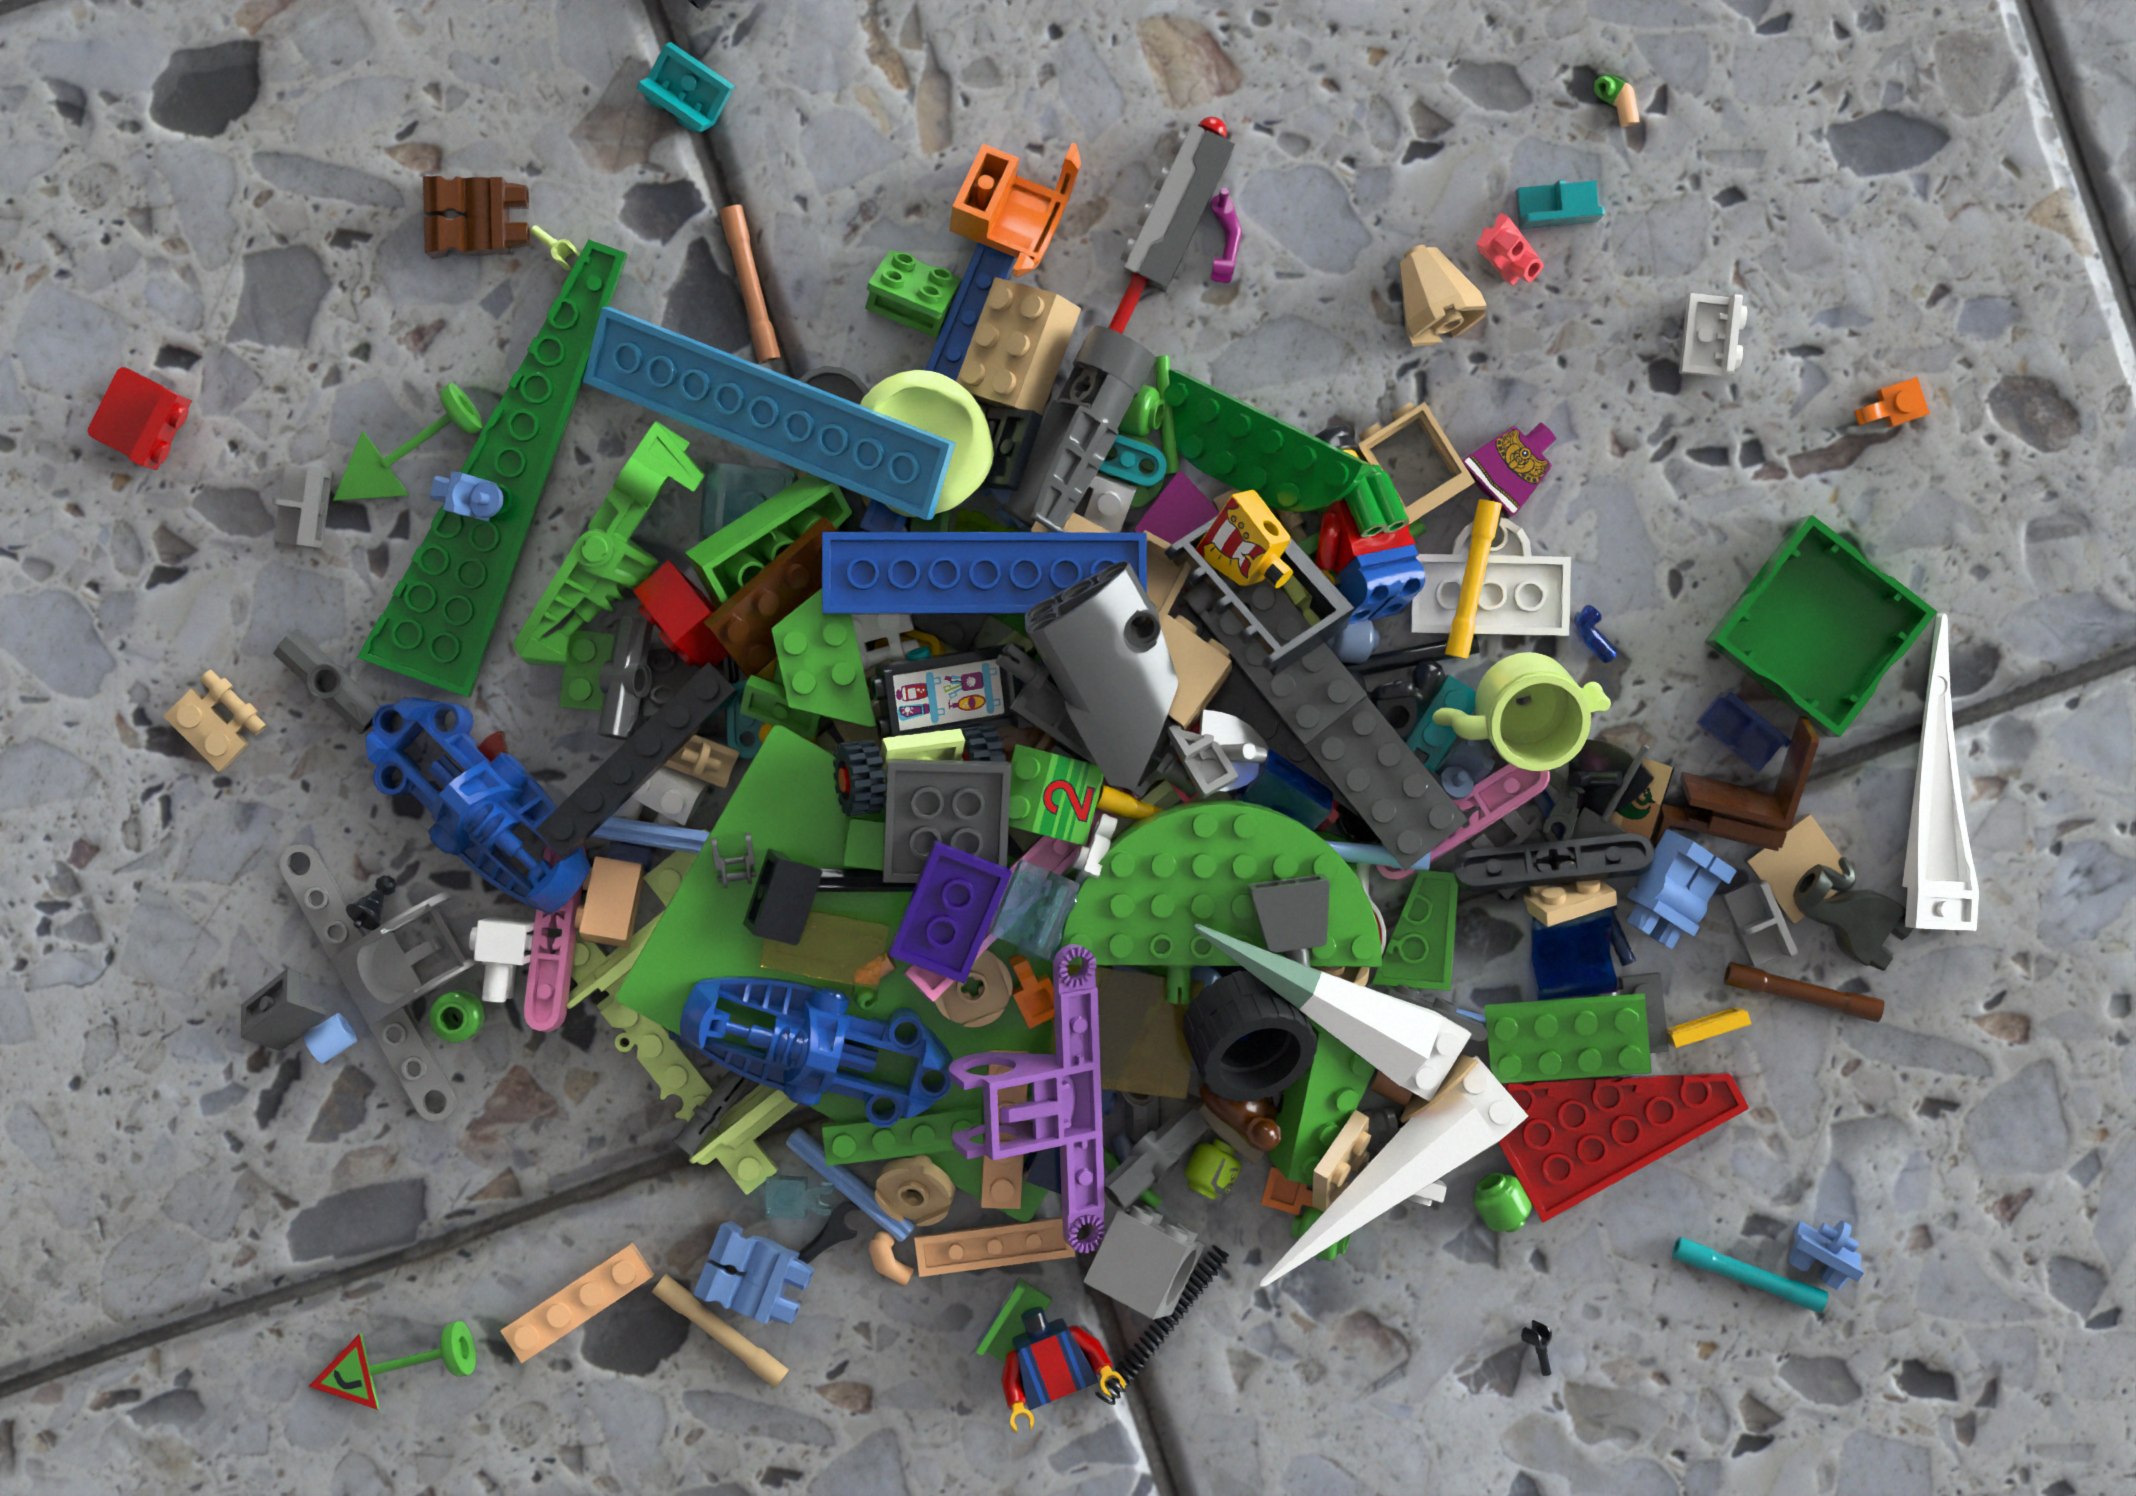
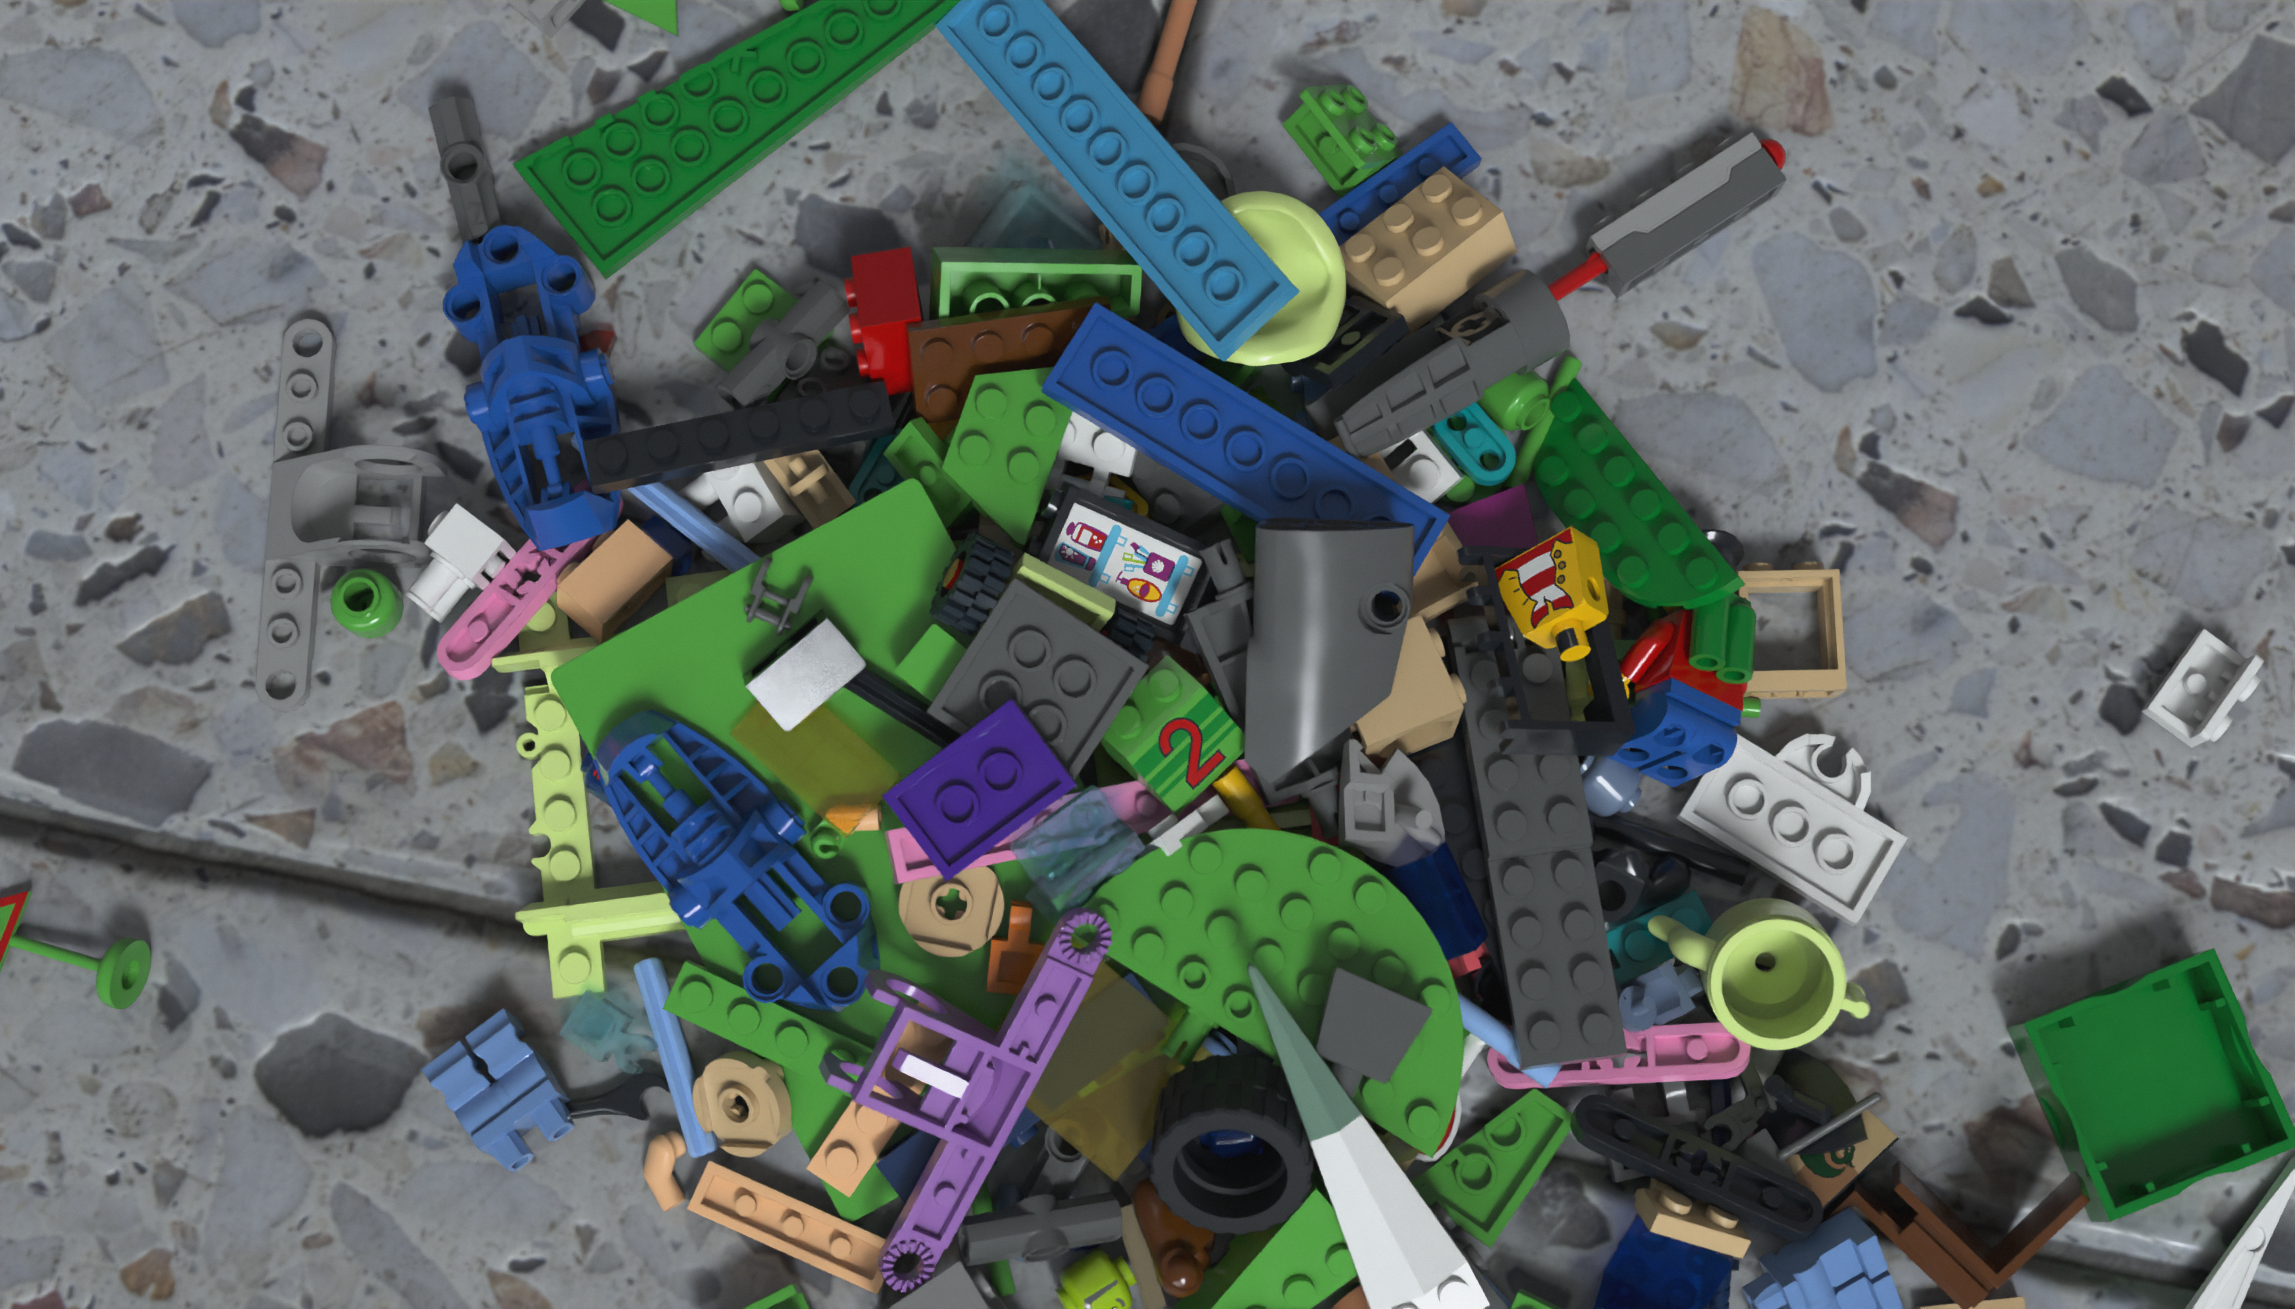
camera: 25 degrees right, 10 degrees down
tan plate [163,670,267,772] -> none
dark grey panel [241,968,326,1051] -> none
light blue gear [303,1013,357,1064] -> none
black piece [346,875,396,930] -> none
medium blue hips [430,471,503,522] -> none
light nougat plate [500,1242,654,1363] -> none
bright green piece [513,421,705,666] -> none
tan piece [652,1274,789,1388] -> none
dark grey pin [672,1070,751,1156] -> none
orange piece [949,143,1081,278] -> none
magenta piece [1210,188,1242,283] -> none
tan cone [1399,245,1487,347] -> none
yellow piece [1445,499,1502,659] -> none
torso [1462,422,1556,519] -> none
coral hips [1476,213,1544,286] -> none
teal panel [1516,179,1605,230] -> none
clear blue arm [1574,605,1618,663] -> none
arm [1594,75,1640,127] -> none
clear blue panel [1696,691,1792,772] -> none

